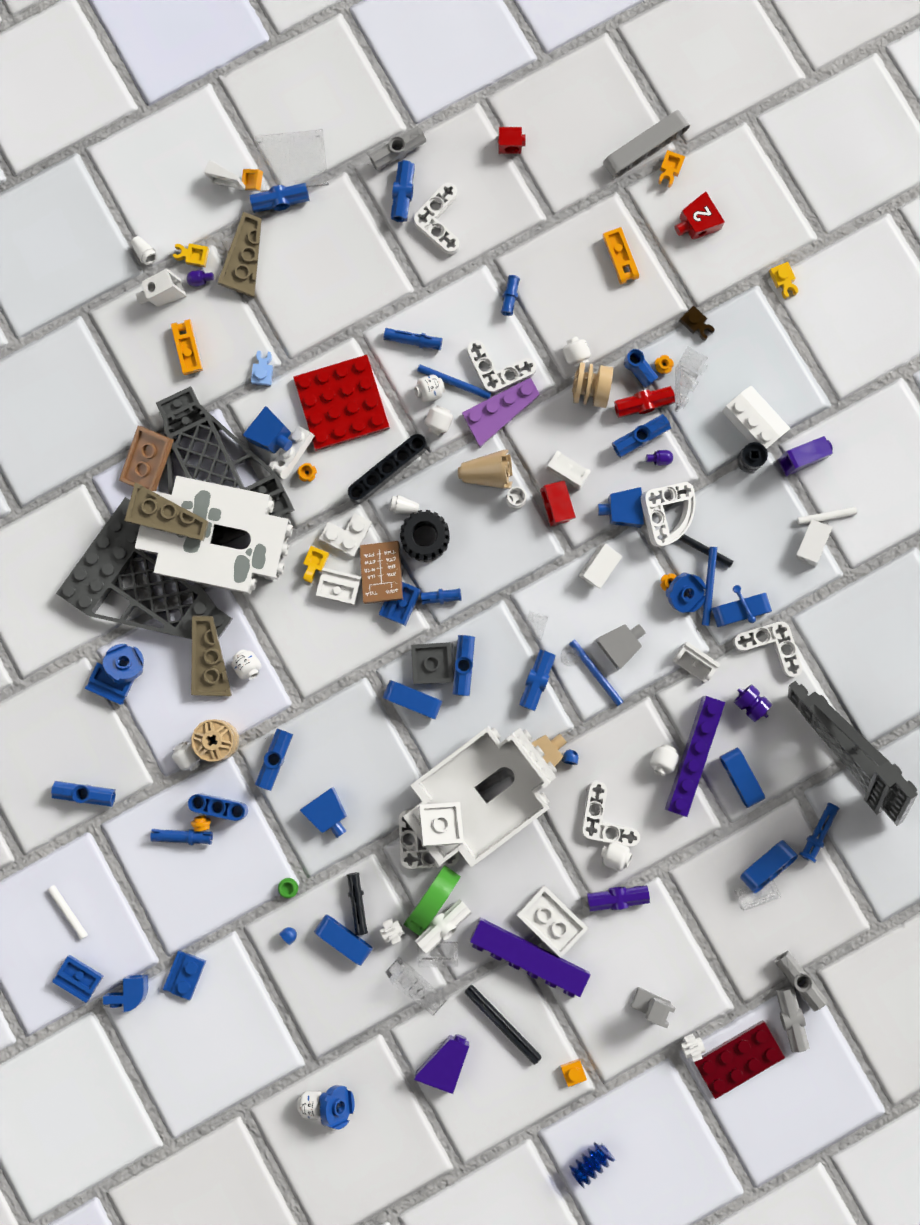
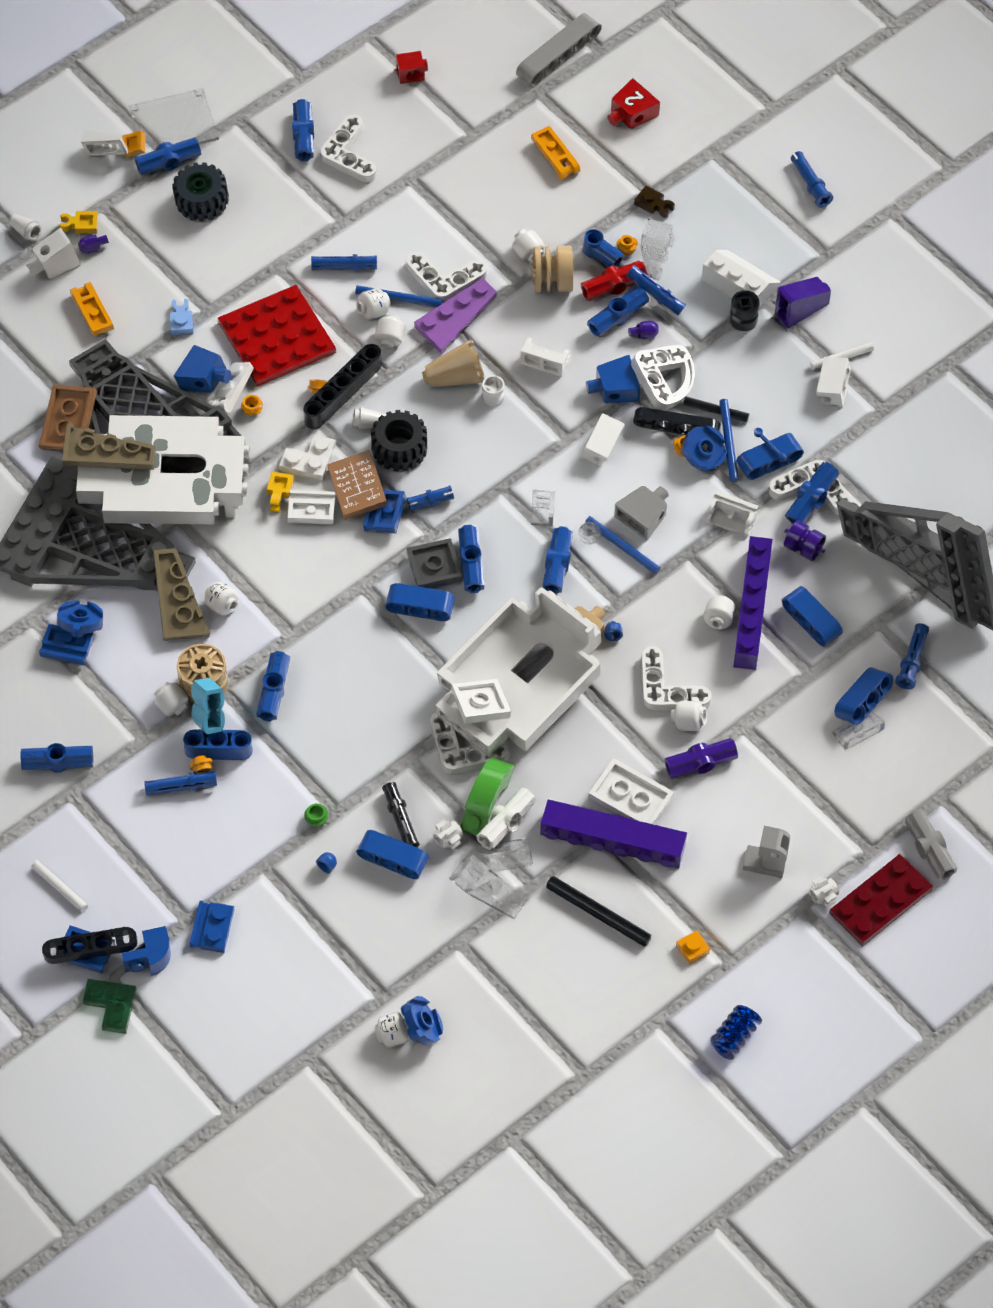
camera: 15 degrees left, 25 degrees down
dark tan wing [218,212,262,298] -> none
blue torso [300,787,347,838] -> none
light grey piece [369,126,426,171] -> none
dark purple slope [414,1034,469,1094] -> none
blue pin [501,275,520,316] -> none
red hinge [540,480,576,527] -> none
light orange plate [658,150,685,188] -> none
yellow plate [769,262,798,299] -> none
light grey piece [774,951,828,1012] -> none
none -> black beam [42,927,138,964]
none -> clear green plate [83,979,137,1034]
none -> black wheel [172,162,229,222]
none -> medium azure brick [191,678,225,734]
none -> light orange plate [307,379,327,394]
none -> blue pin [626,265,686,316]
none -> black beam [633,407,721,435]
none -> blue piece [785,462,840,524]
none -> blue pin [790,151,834,208]

